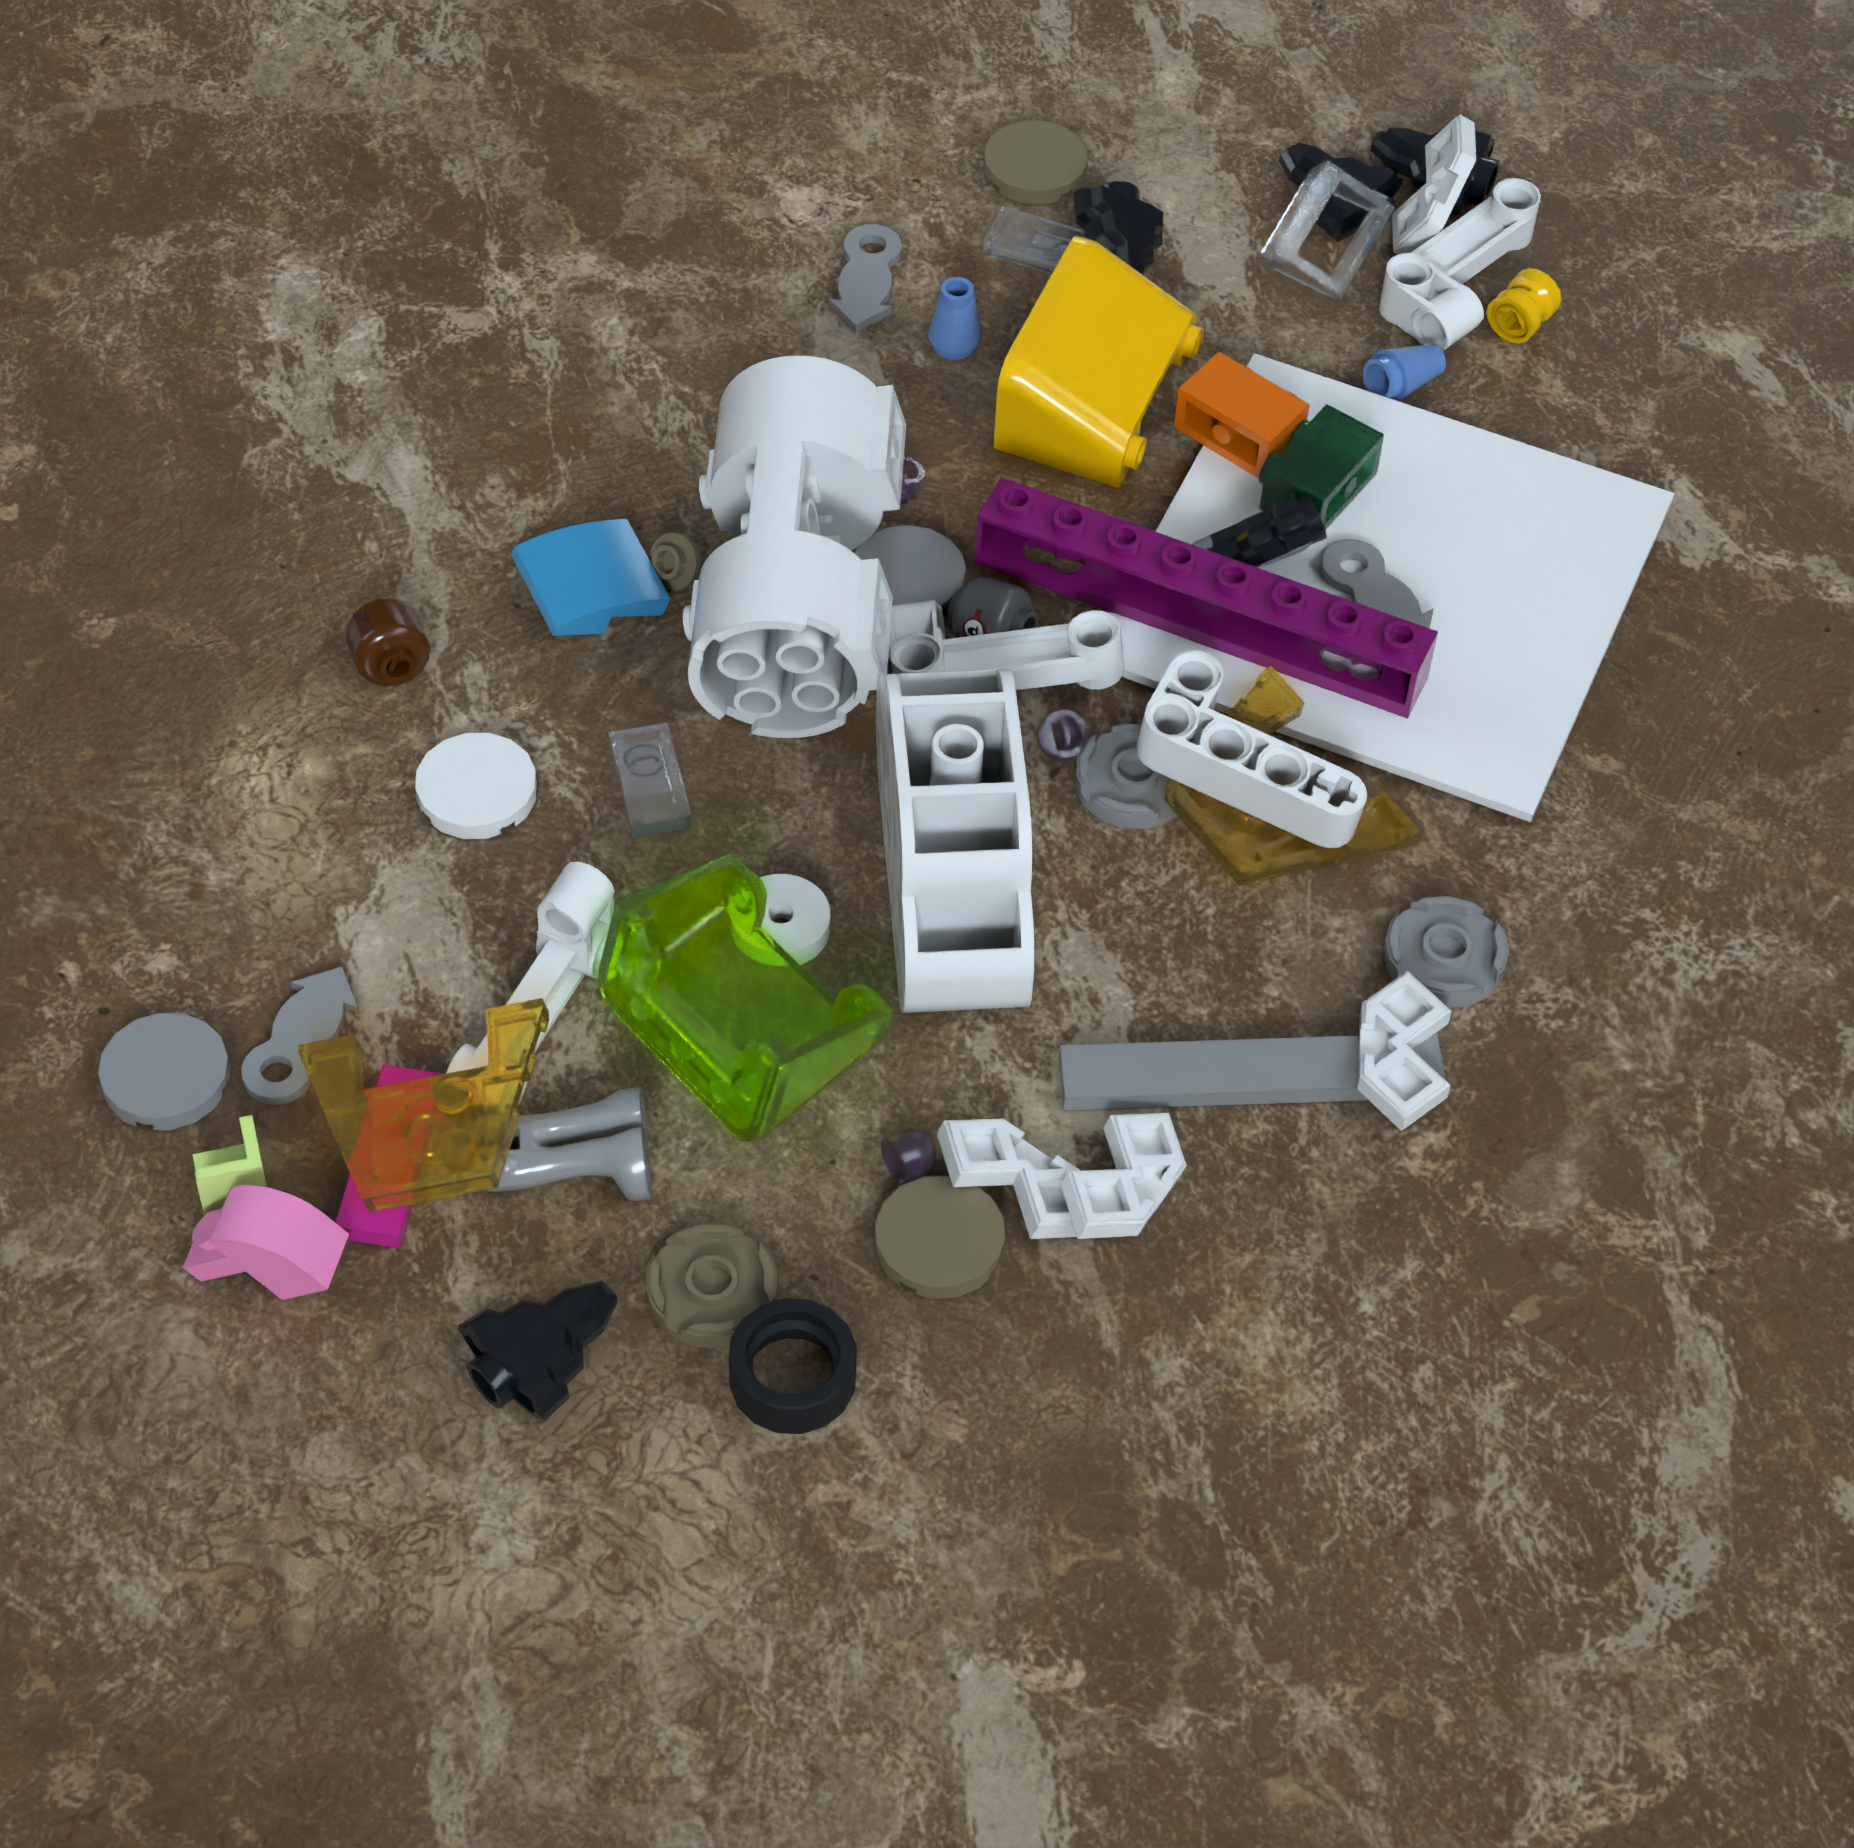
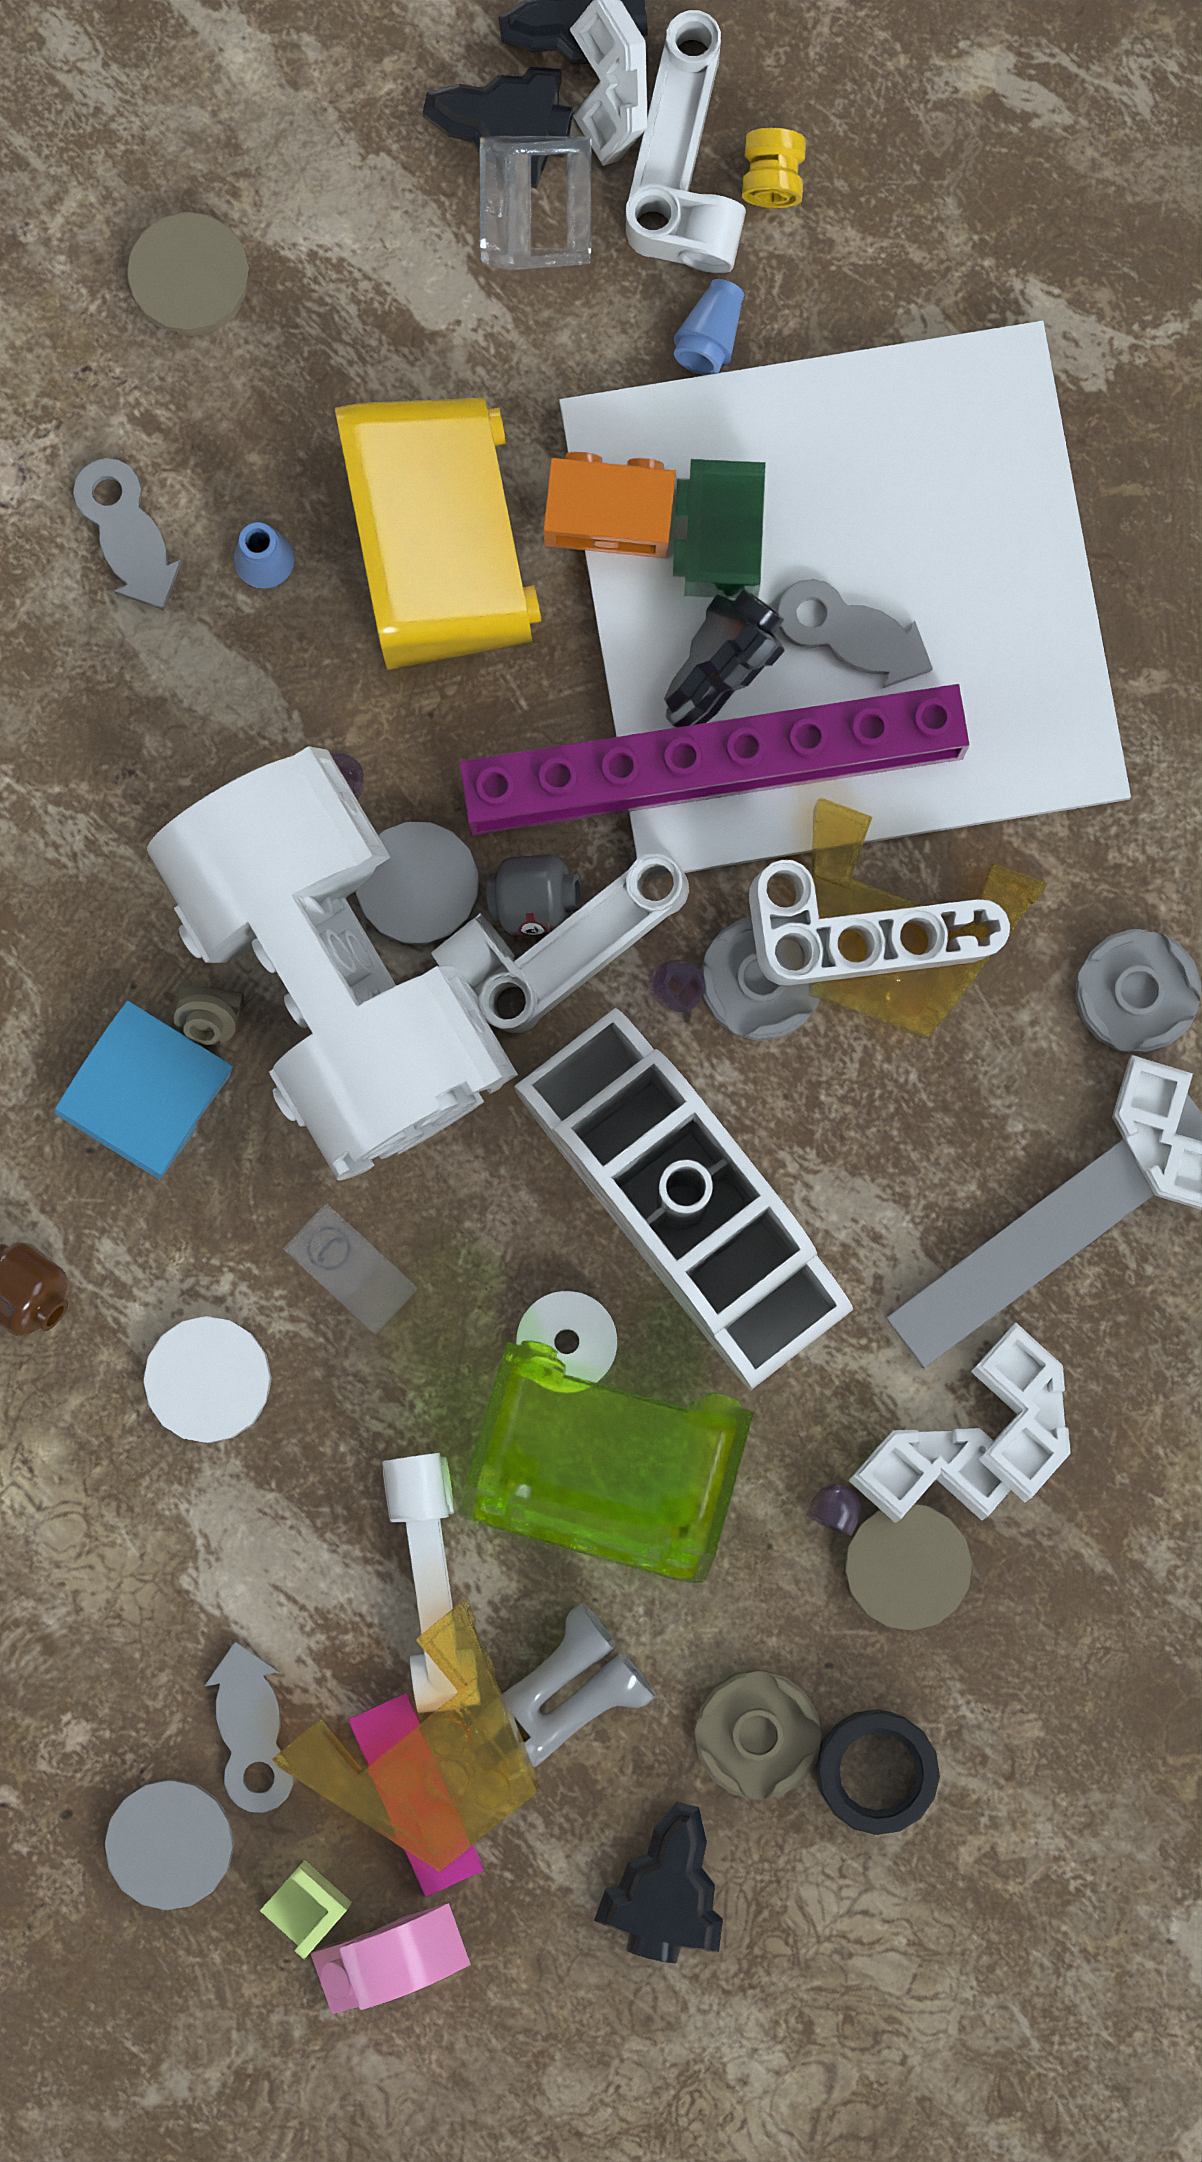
camera: 30 degrees left, 30 degrees up
clear tile [983,206,1085,274] -> none
black rock [1073,181,1164,276] -> none

